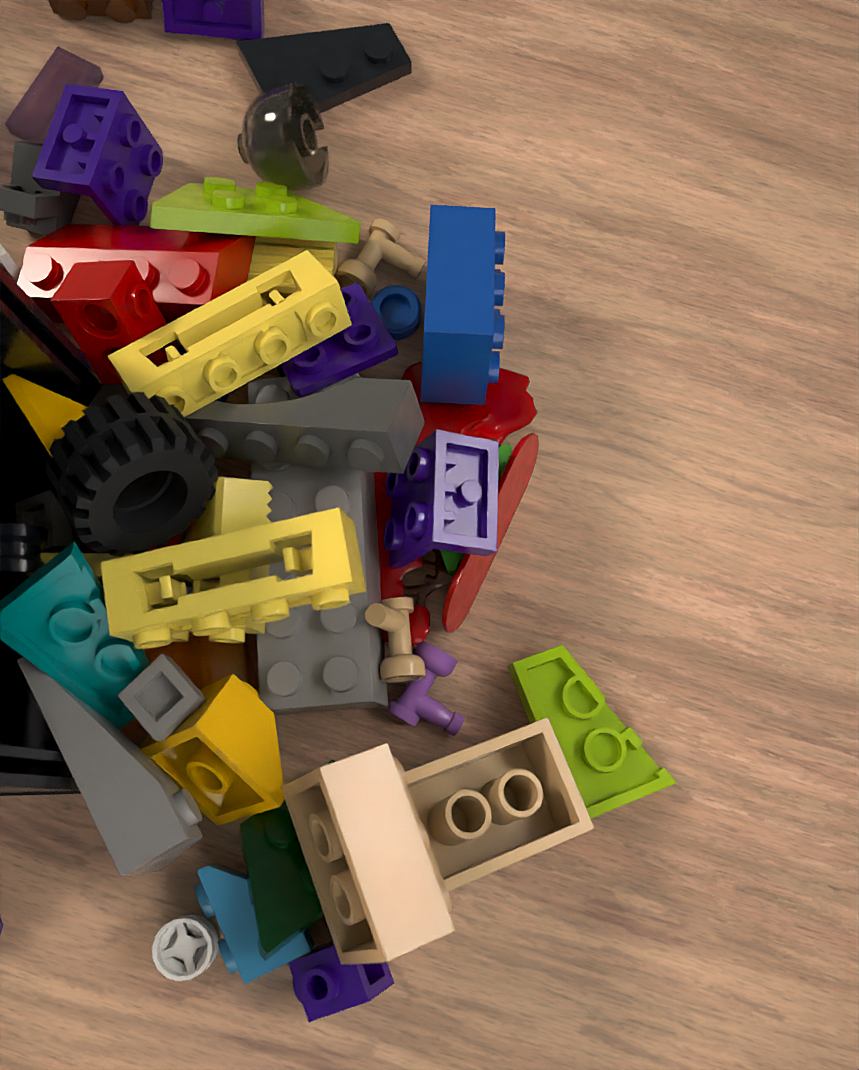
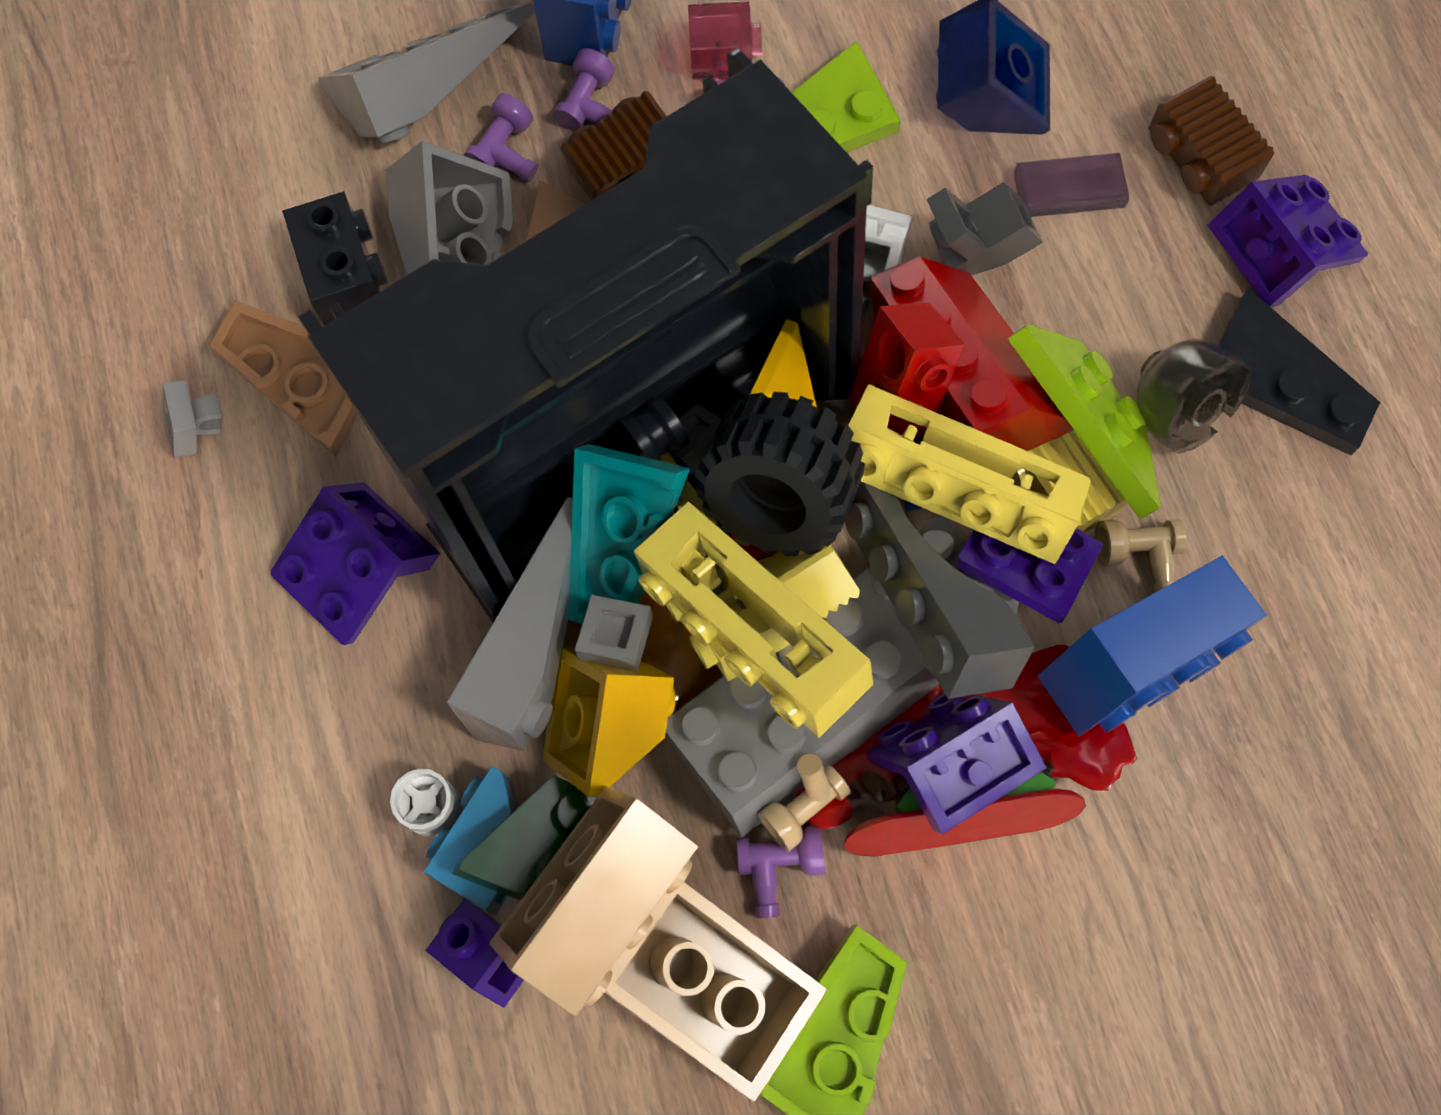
camera: 65 degrees right, 5 degrees down
dark purple bracket [32,84,163,226] -> none
blue tile [371,285,422,340] -> none

